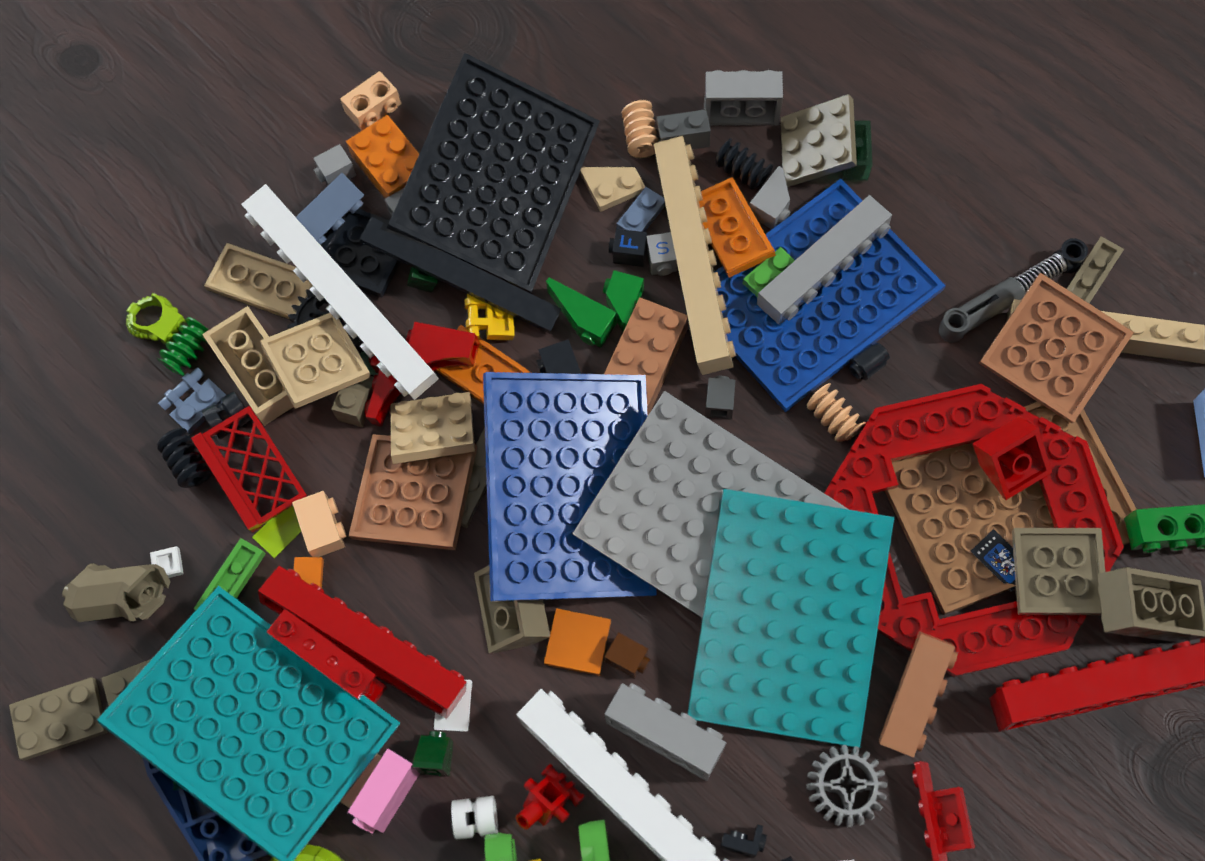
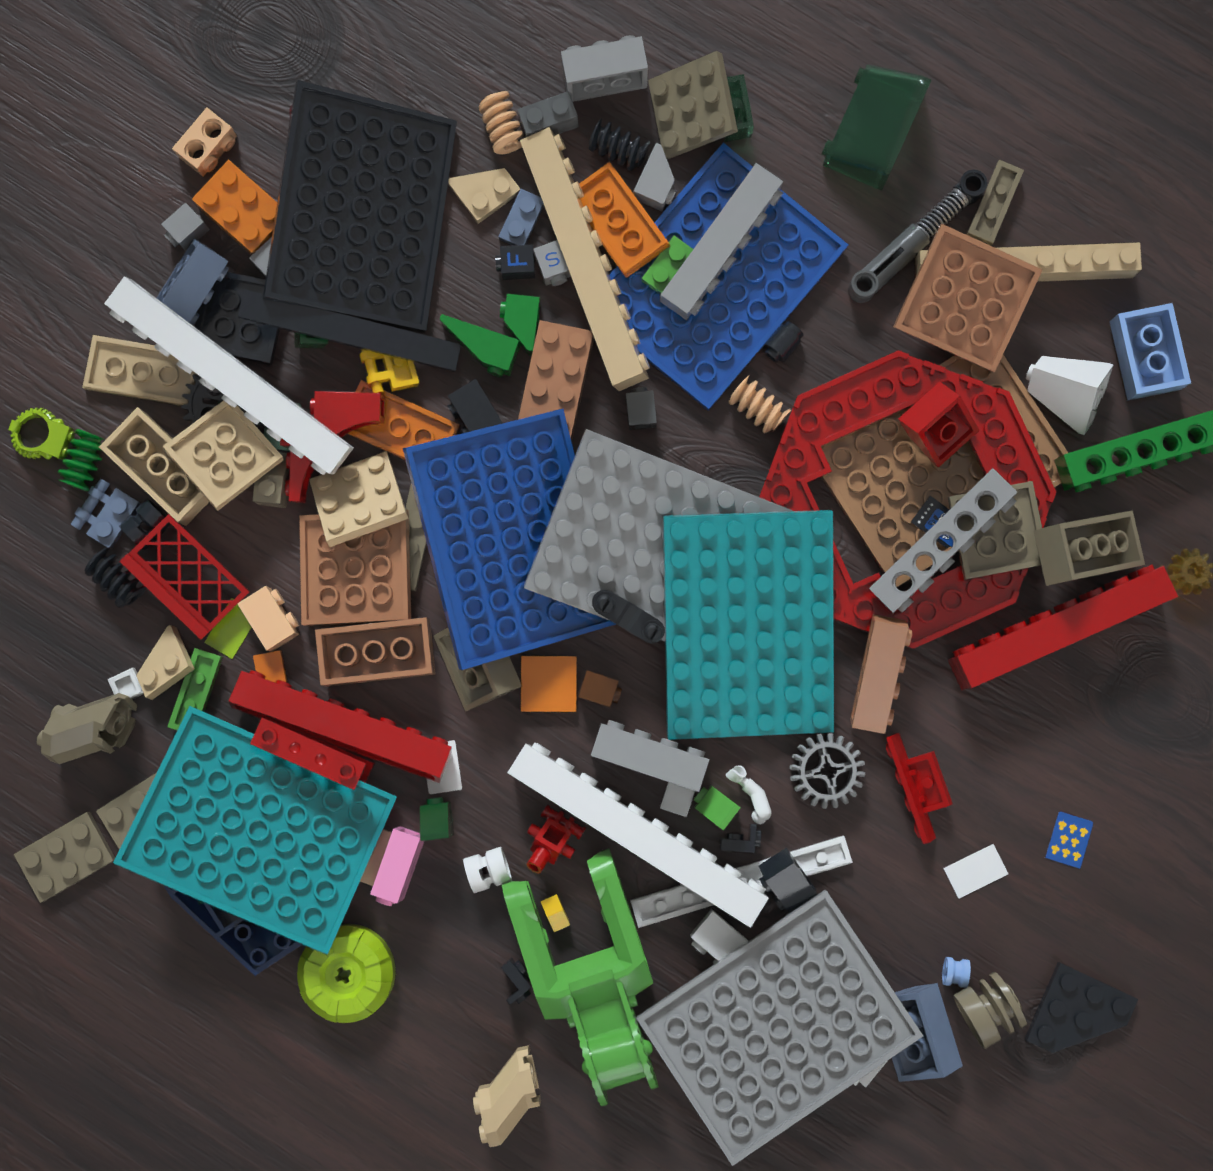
camera: 10 degrees left, 15 degrees up
none -> tan wing [136,625,195,700]
none -> nougat brick [315,617,436,687]
none -> black piece [592,590,665,643]
none -> white tile [660,782,695,817]
none -> bright green slope [694,786,741,830]
none -> white arm [726,765,772,824]
none -> clear green windscreen [821,64,932,191]
none -> light grey brick [869,468,1017,613]
none -> white slope [1026,356,1113,435]

